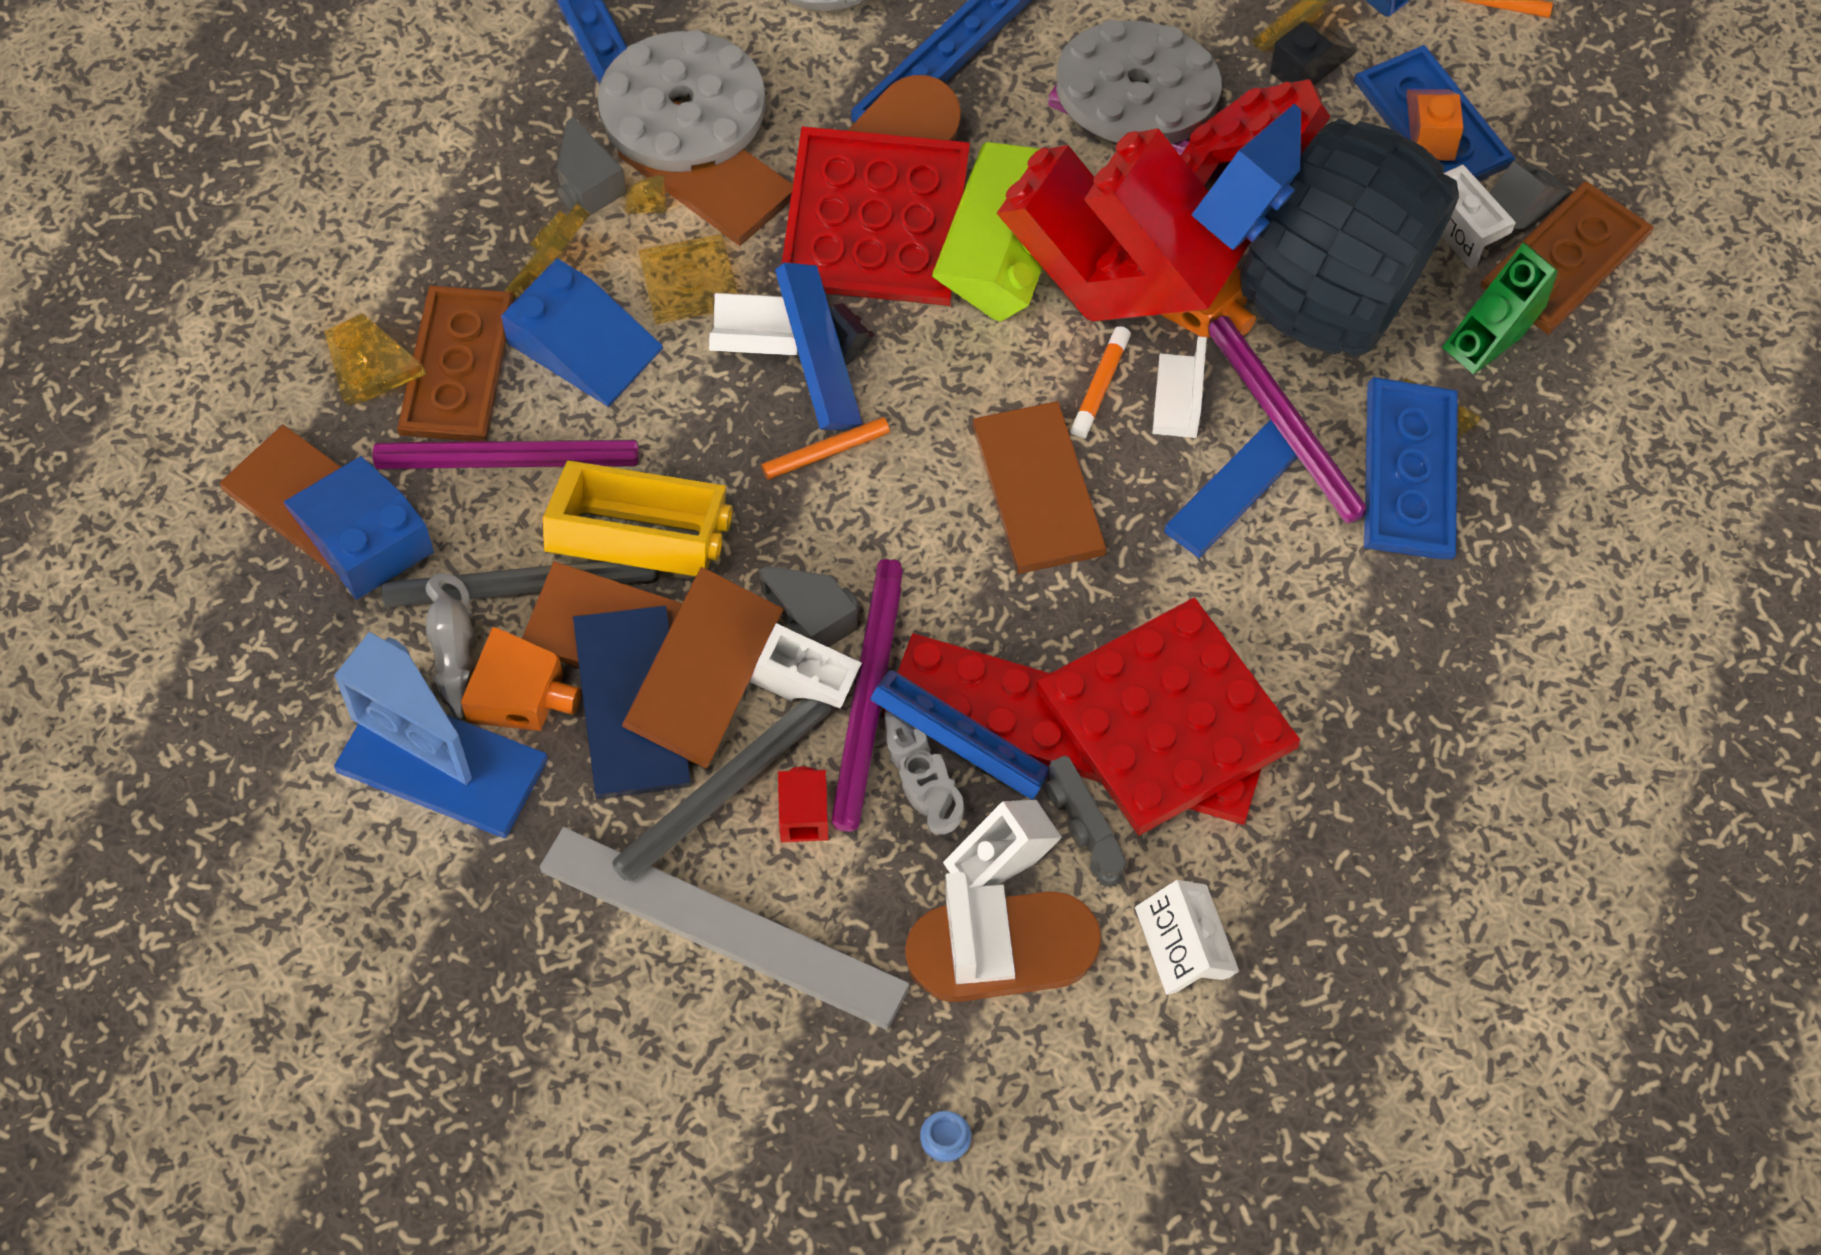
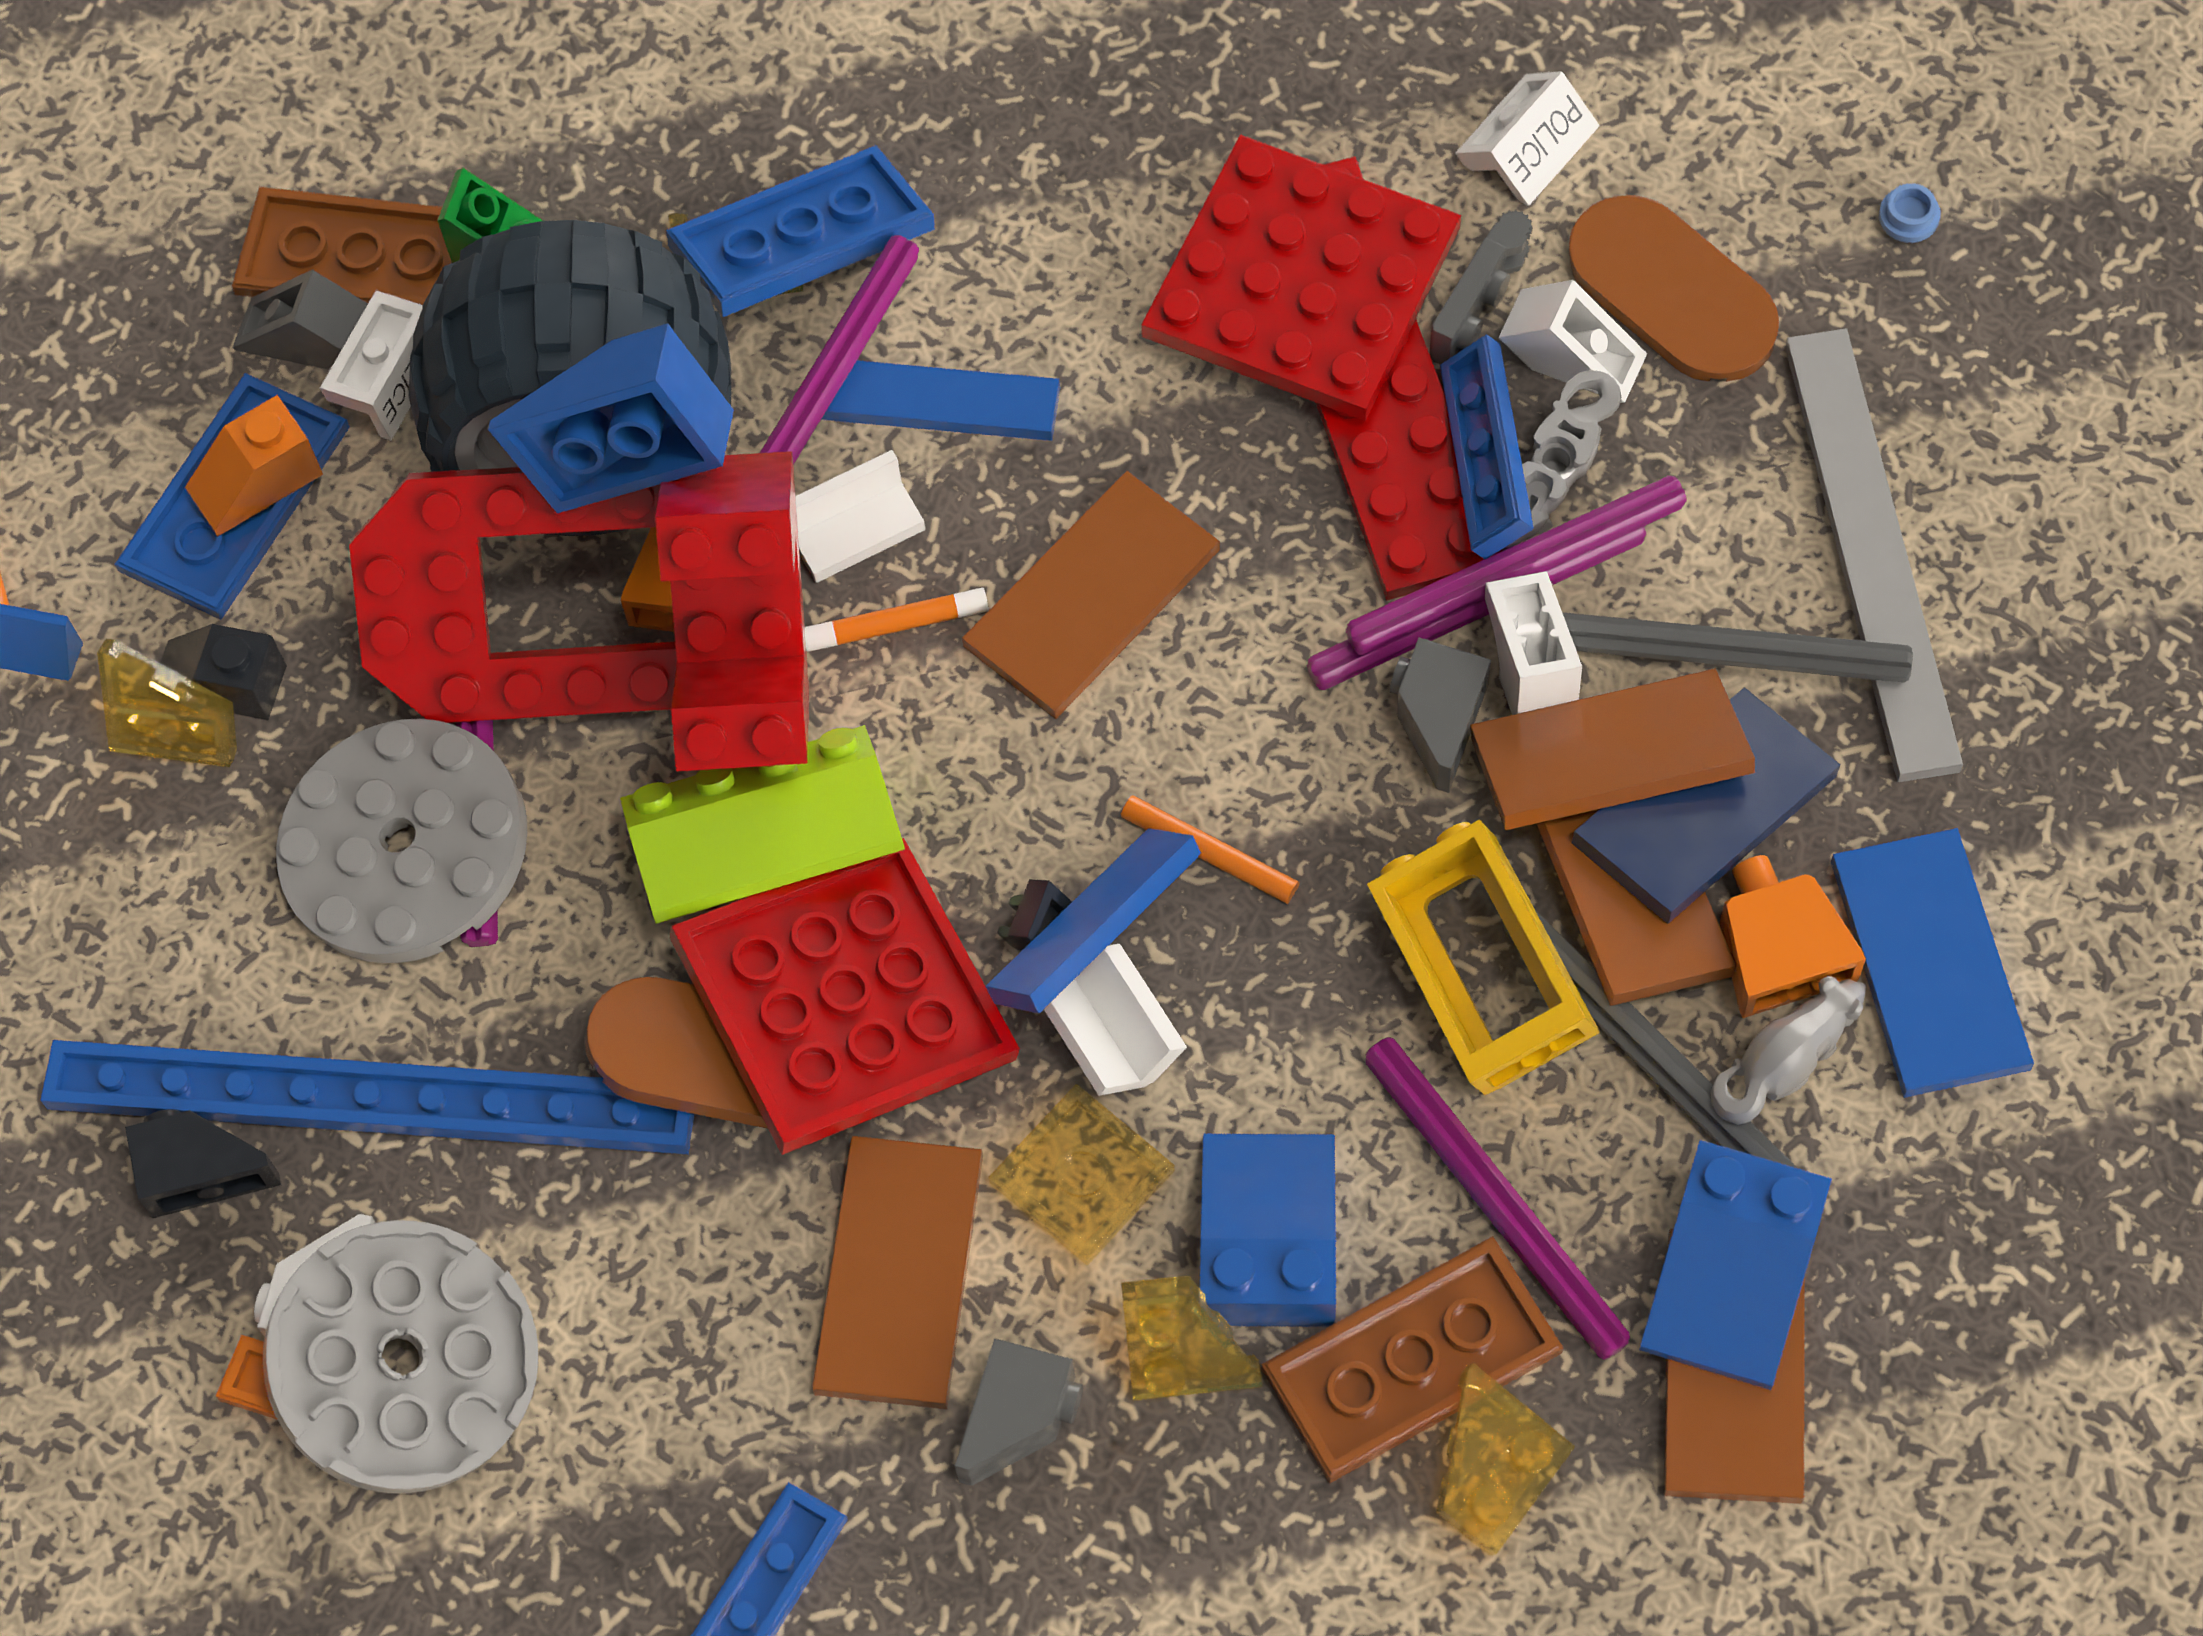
camera: 120 degrees left, 5 degrees up
medium blue slope [334,632,472,786] -> none
light grey plate [598,30,765,172] -> none
clear yellow tile [625,175,667,214] -> none
red brick [778,766,829,842] -> none
white panel [945,872,1015,984] -> none

